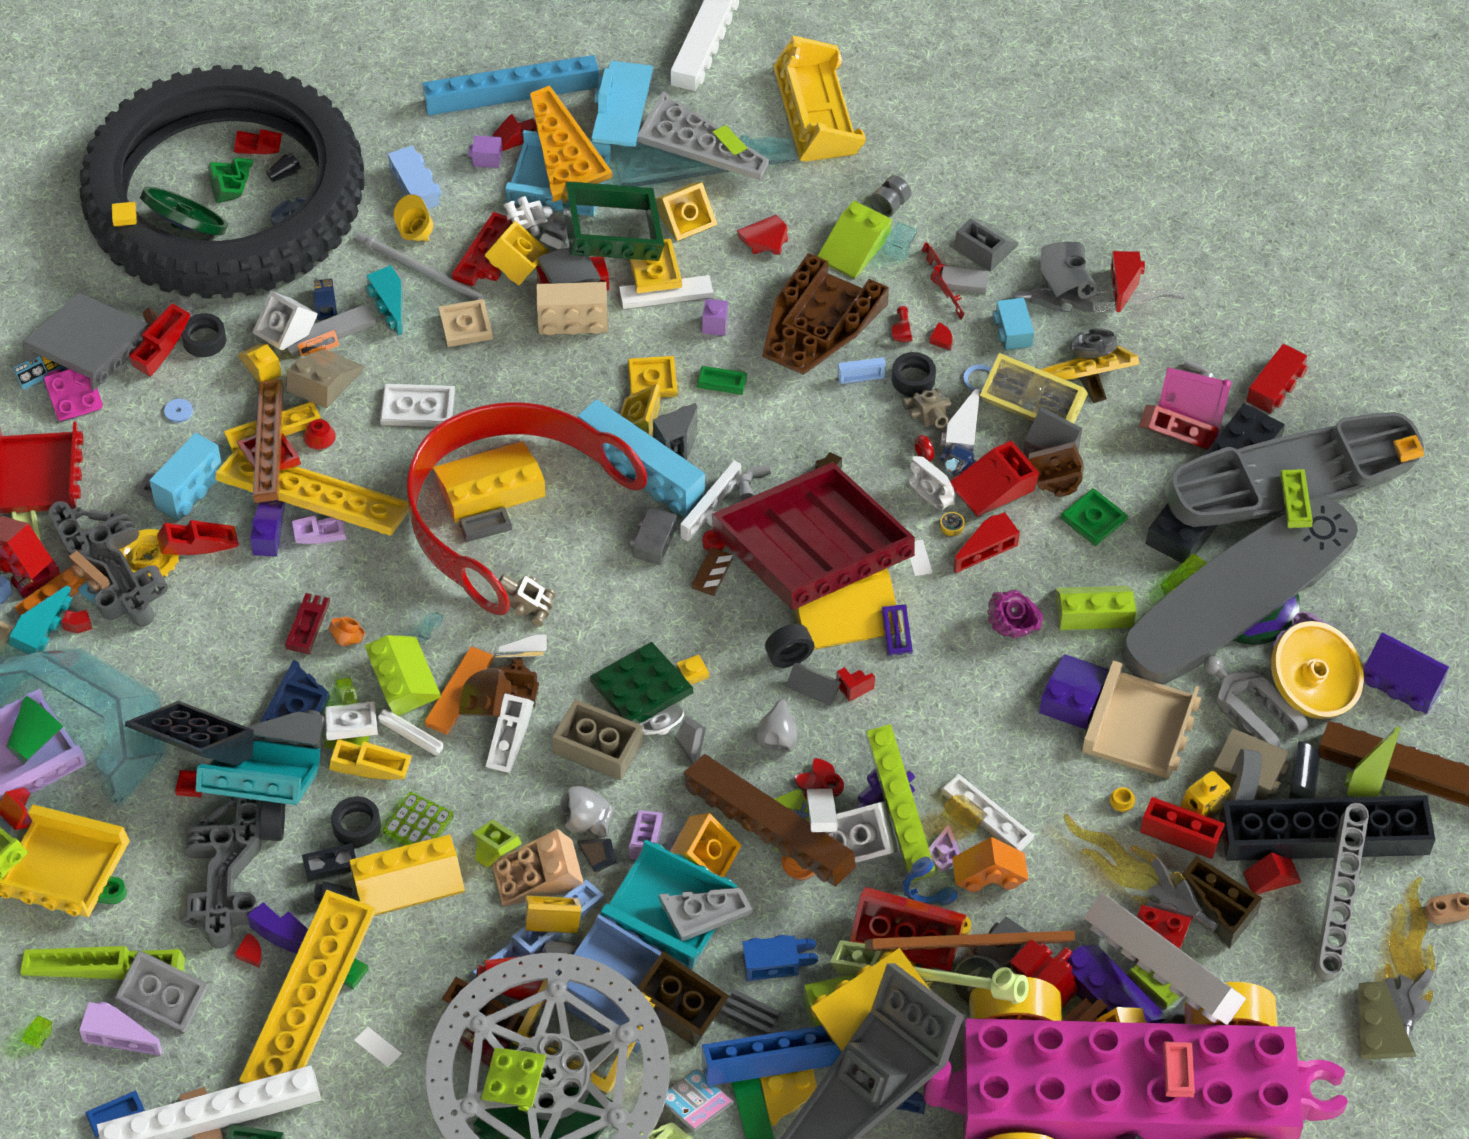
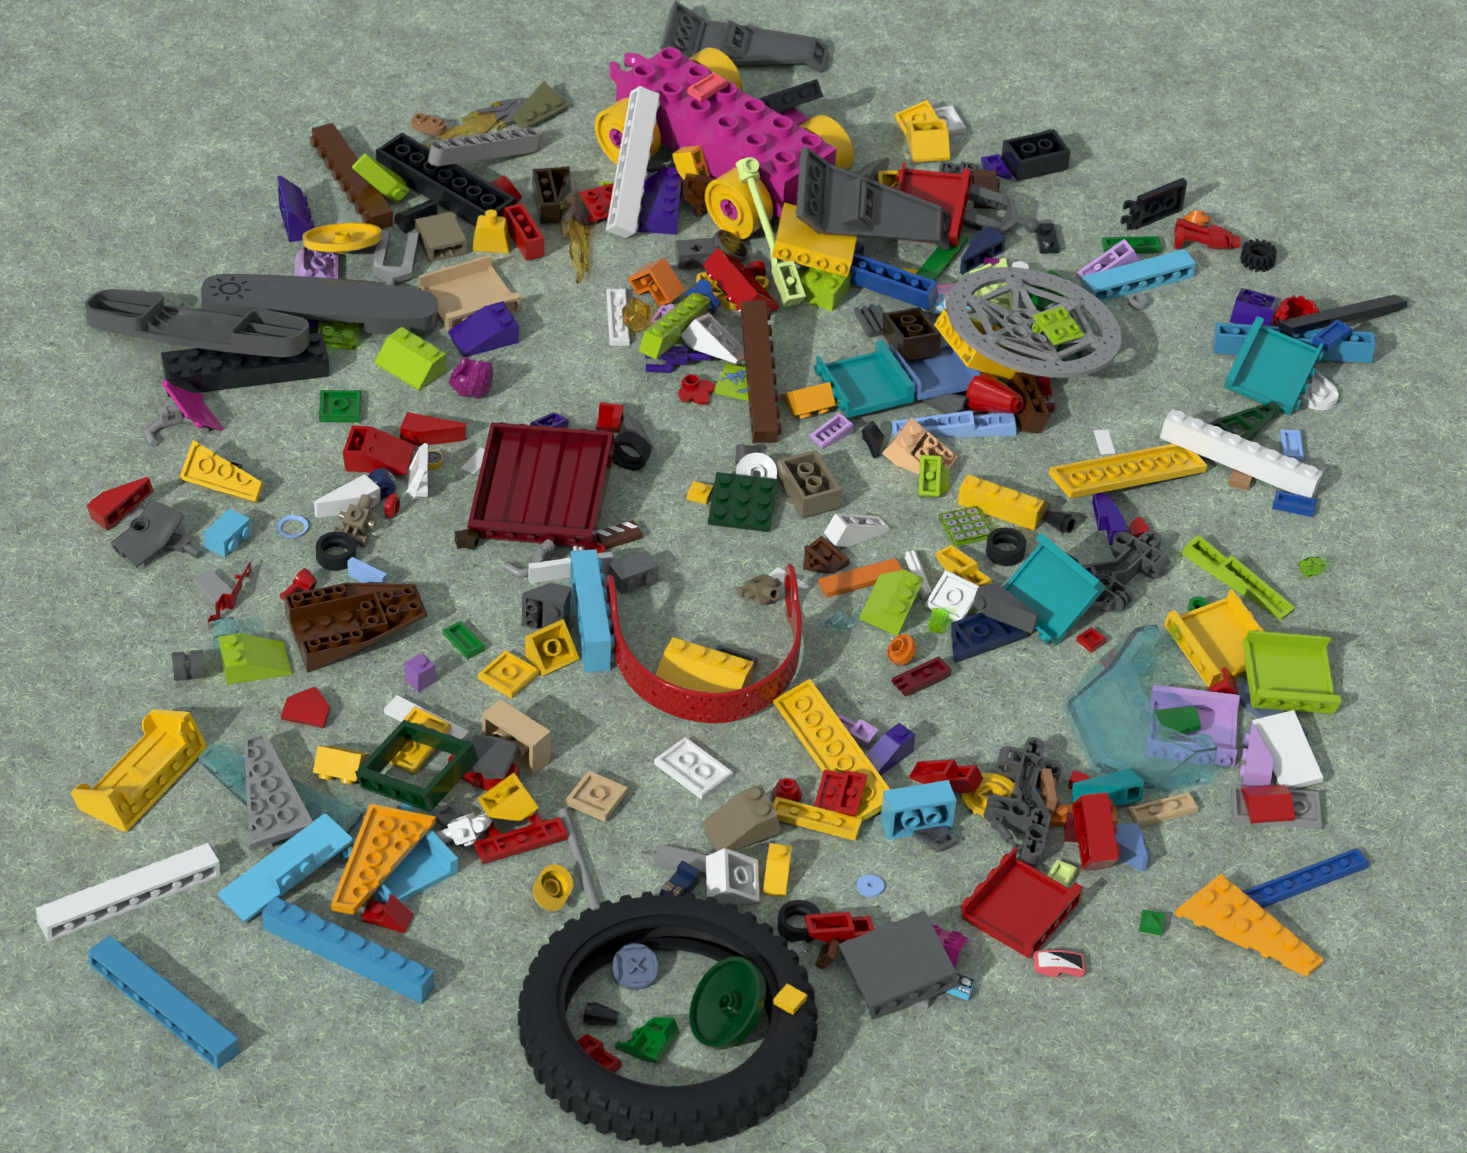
camera: 140 degrees left, 10 degrees down
lavender slope [79,1002,162,1056] -> none
light grey tile [114,950,210,1033] -> none
black slope [125,701,254,766] -> none
dark orange tile [253,379,284,503] -> none
black piece [302,843,356,881] -> none
teal slope [365,265,403,335] -> none
light blue brick [388,145,441,209] -> none
reddish brown slope [459,668,511,717] -> none
medium lavender brick [468,136,502,168] -> none
yellow sticker [495,651,543,657] -> none
yellow slope [525,895,581,933] -> none
light grey tile [540,233,569,250] -> none
light grey piece [560,786,614,838] -> none
light grey wing [658,888,752,942] -> none
lime sticker [712,125,748,155] -> none
blue hinge [742,935,819,981] -> none
light grey piece [757,699,799,752] -> none
white tile [807,789,837,832] -> none
dark orange tile [865,930,1075,951] -> none
red tile [929,322,953,351] -> none
dark grey slope [955,218,1018,272] -> none
clear brick [980,353,1088,424] -> none
red brick [1010,939,1078,1009] -> none
dark grey slope [1023,407,1082,458] -> none
reddish brown slope [1028,442,1084,496] -> none
dark grey tile [1071,328,1118,358] -> none
yellow plate [1109,787,1135,812] -> none
red slope [1138,404,1219,450] -> none
dark grey slope [1227,748,1262,801] -> none
red brick [1246,343,1308,414] -> none
lime tile [1280,469,1313,528] -> none
light orange tile [1393,435,1424,462] -> none

